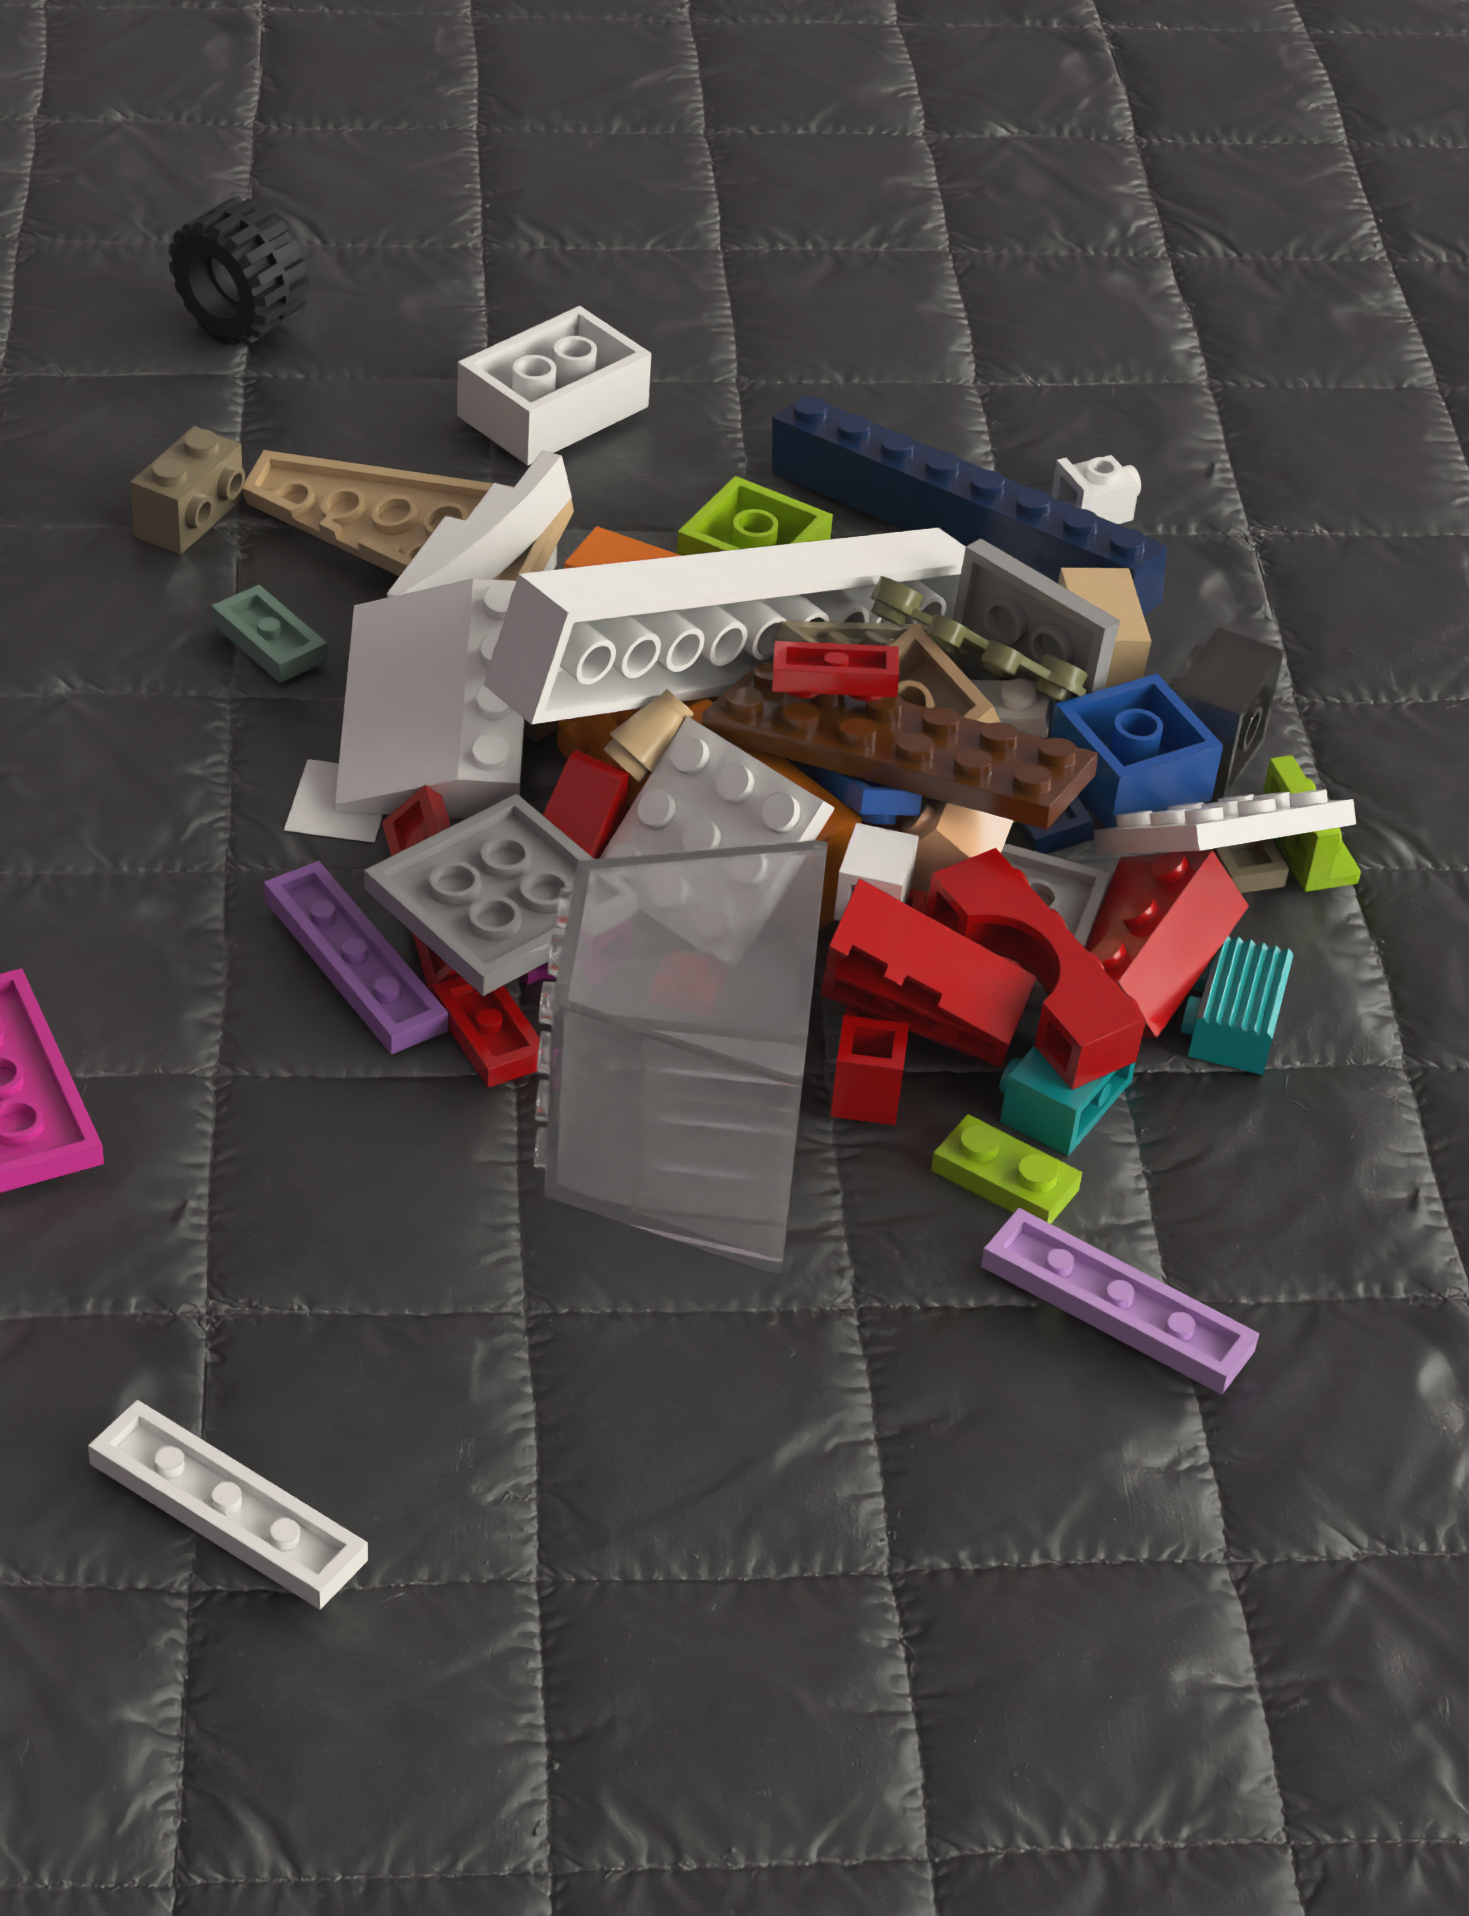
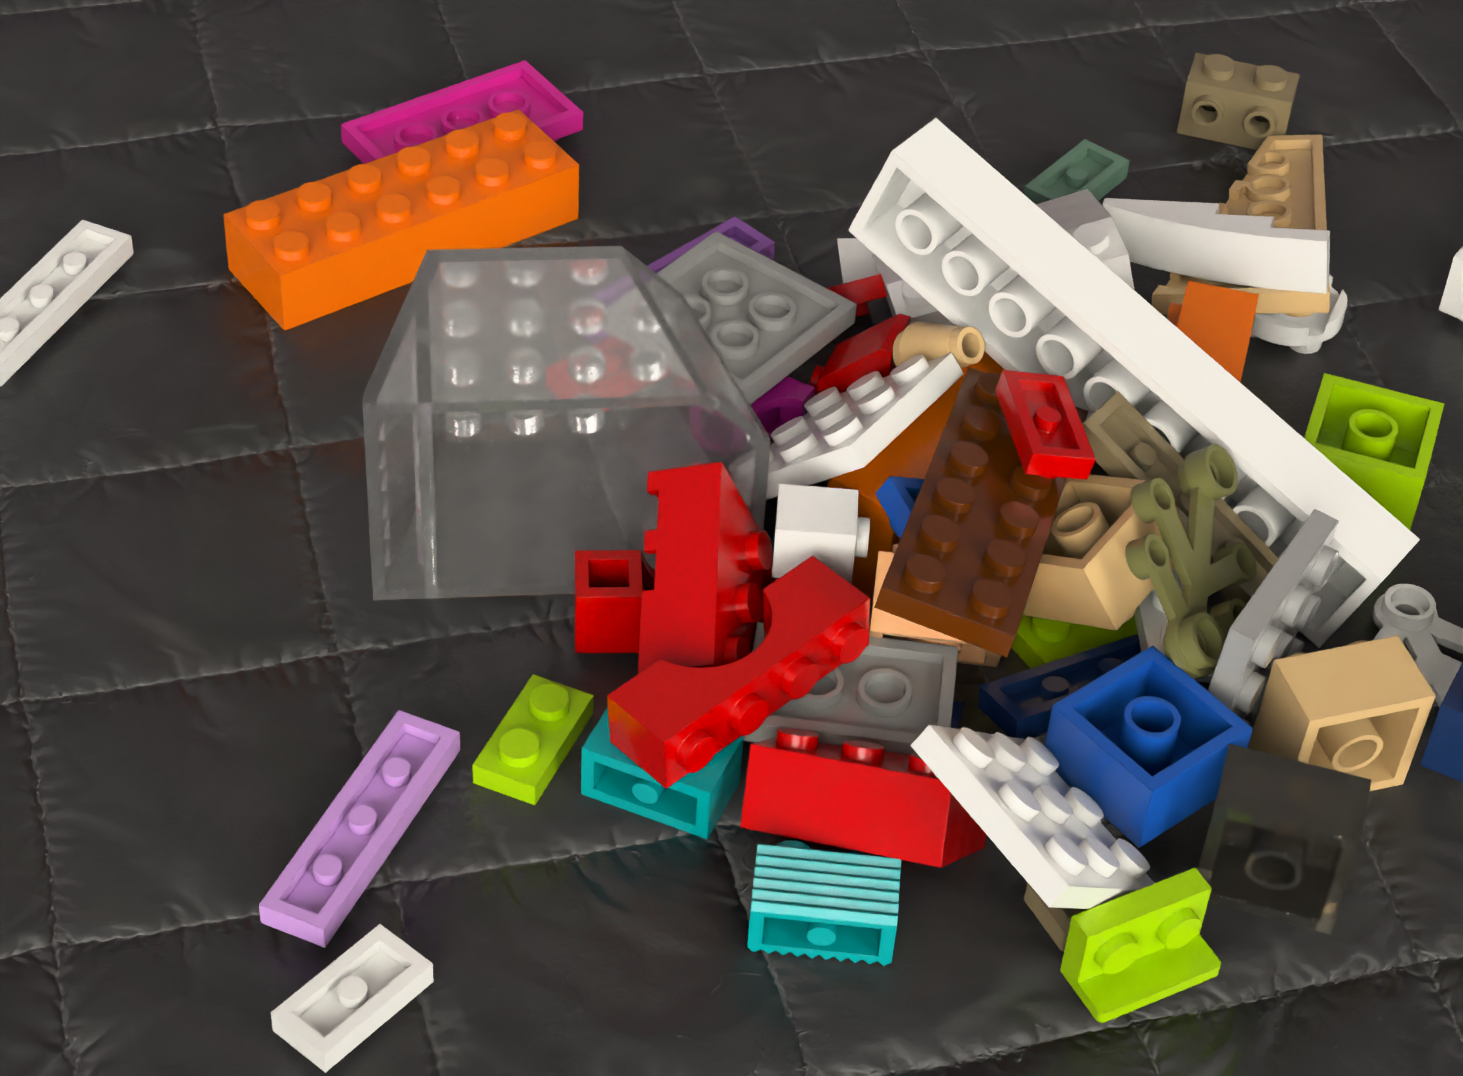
camera: 80 degrees right, 0 degrees up
none -> orange brick [223,109,579,331]
none -> white plate [271,924,434,1073]

